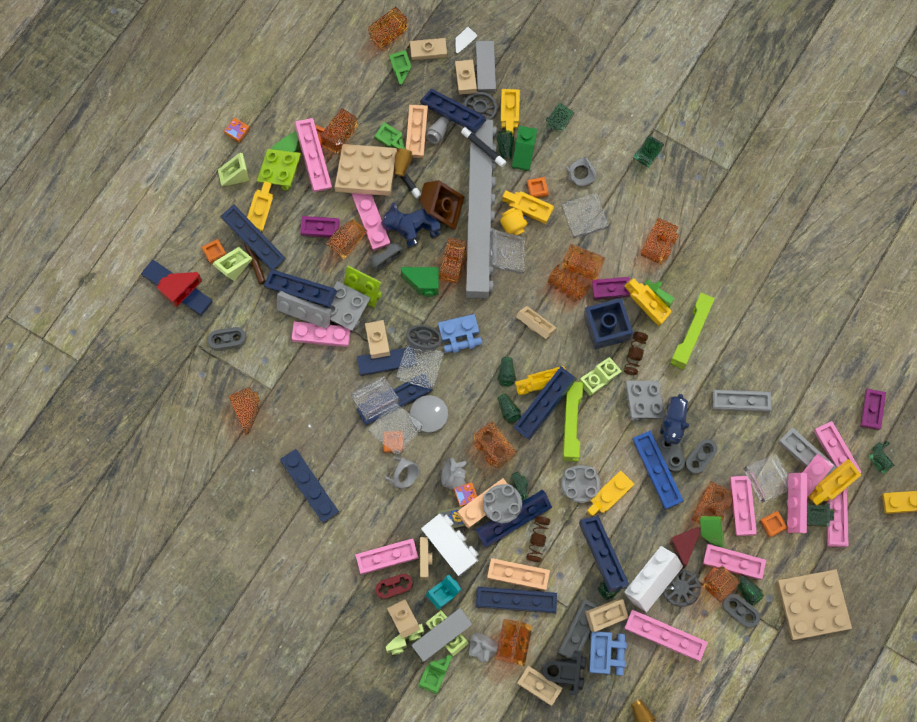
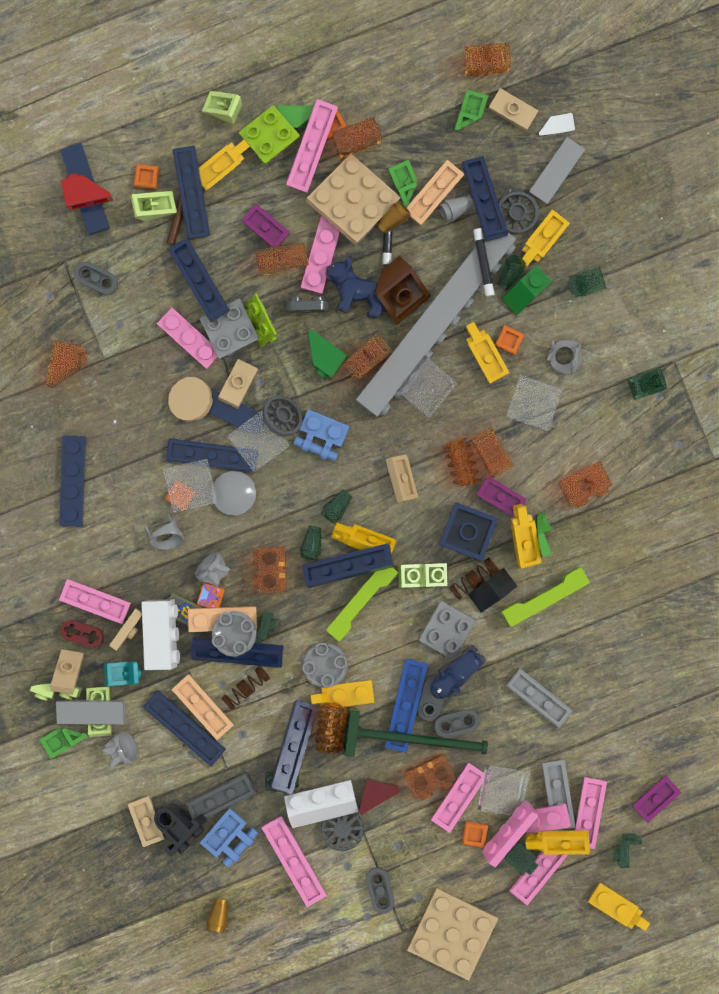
camera: 35 degrees right, 15 degrees up
orange tile [224,117,250,143] -> none
light grey plate [276,291,331,329] -> none
clear tile [350,376,400,420] -> none
tan plate [455,60,477,95] -> none
clear orange brick [496,619,533,666] -> none
yellow head [500,207,527,237] -> none
tan plate [585,598,628,632] -> none
bright green slope [700,516,725,548] -> none
bright pink plate [702,544,766,580] -> none
clear orange brick [703,565,740,603] -> none
clear green cone [735,575,765,606] -> none
none -> tan tile [168,377,213,422]
none -> clear orange piece [315,702,348,754]
none -> dark green tile [342,707,488,757]
none -> black slope [468,568,517,613]

